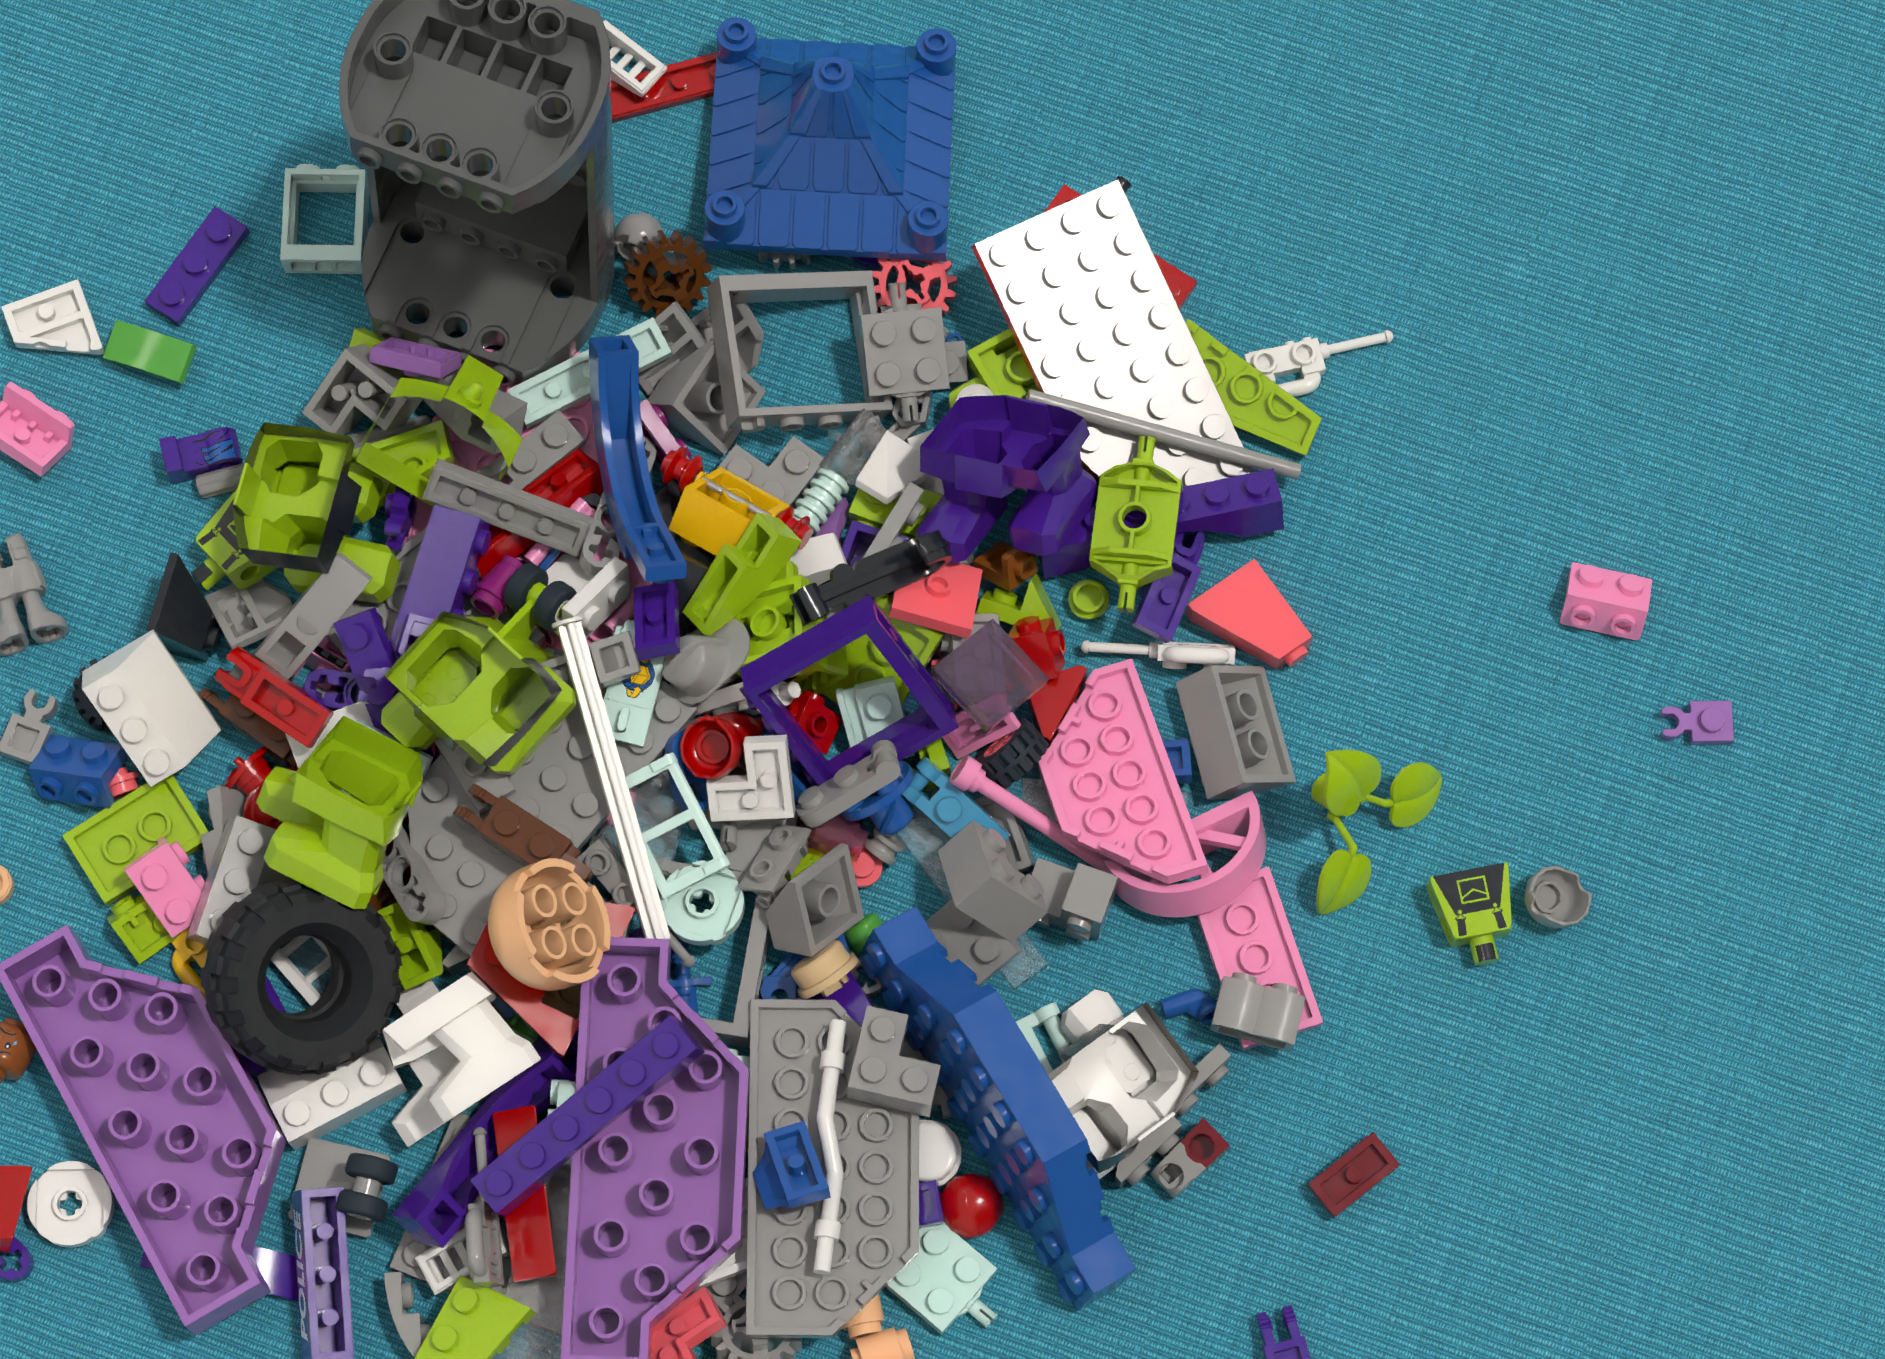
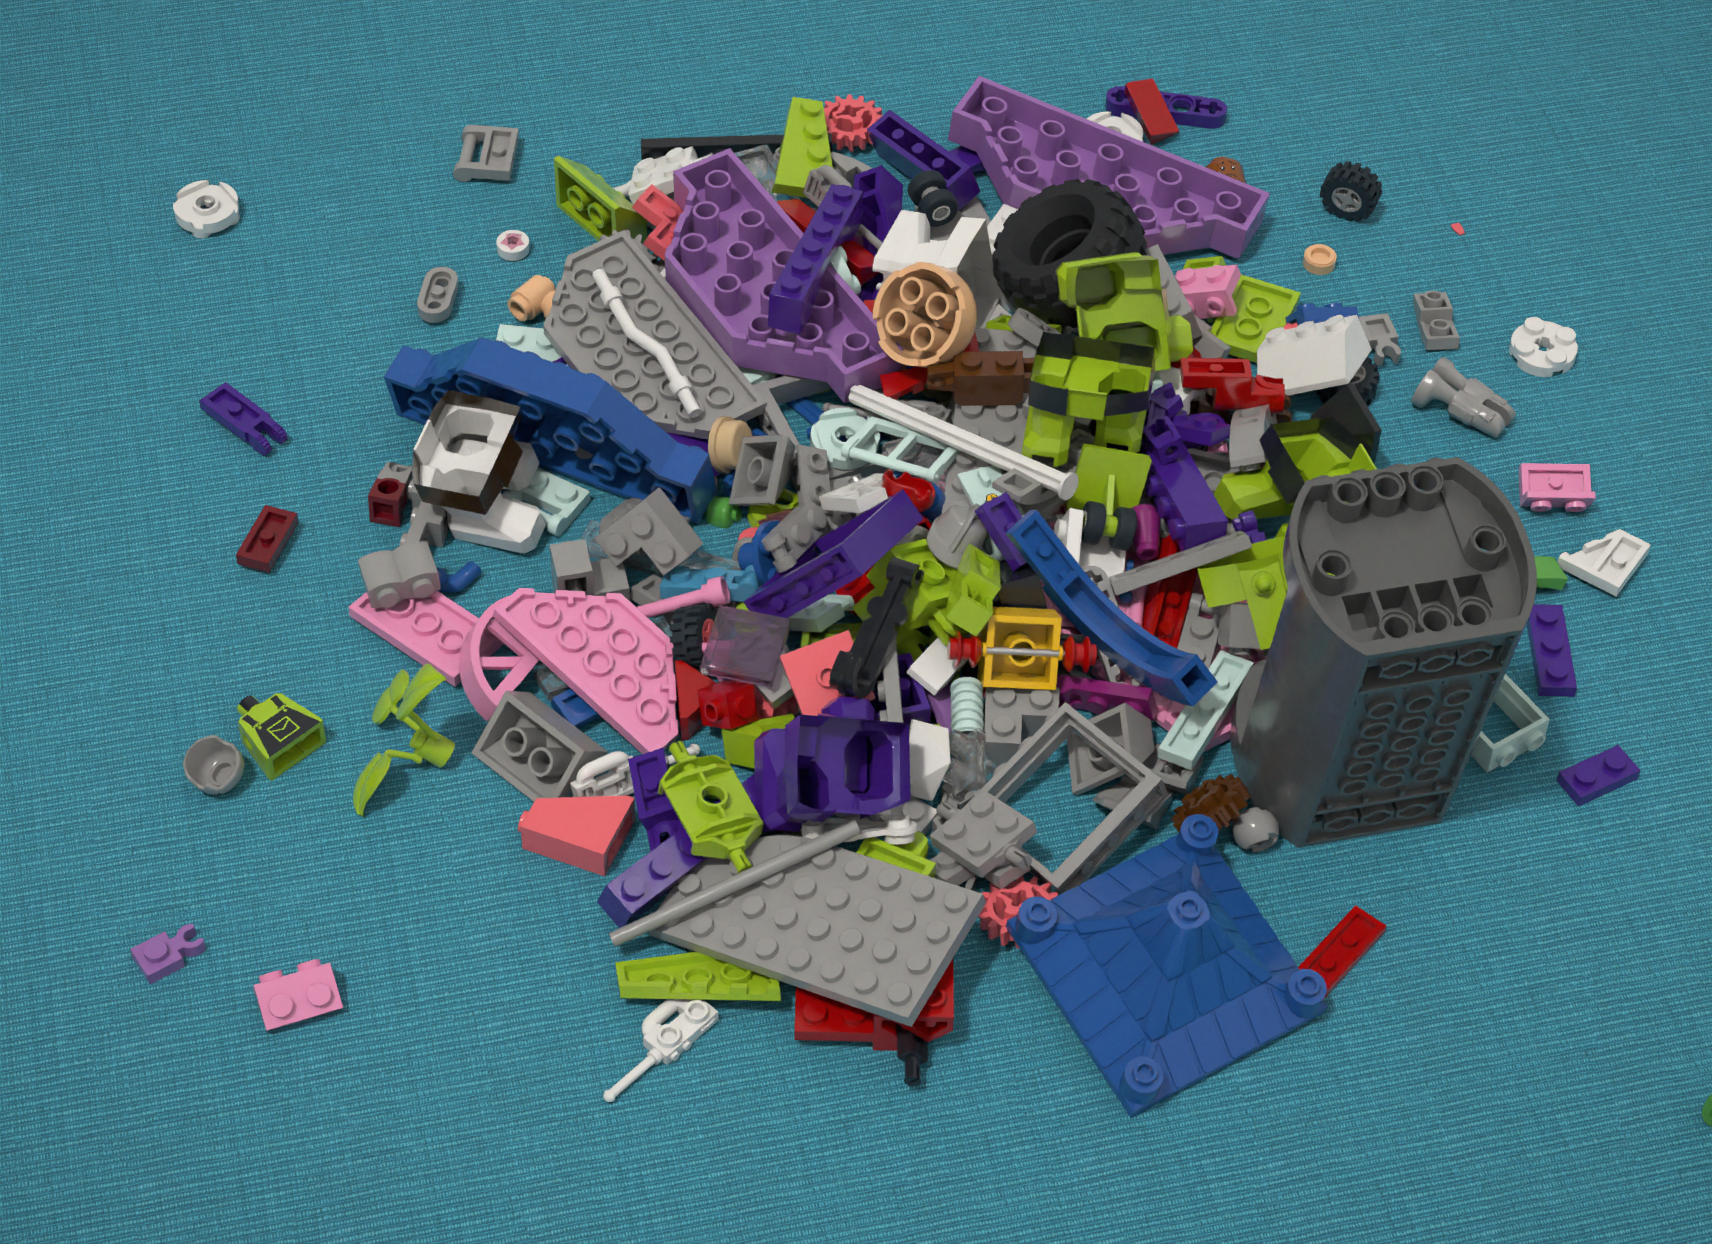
camera: 145 degrees right, 25 degrees down
white slope [603,20,667,98] -> none
blue slope [753,1121,831,1209] -> none
light grey brick [847,1005,941,1117] -> none
none -> dark purple plate [1556,745,1641,807]

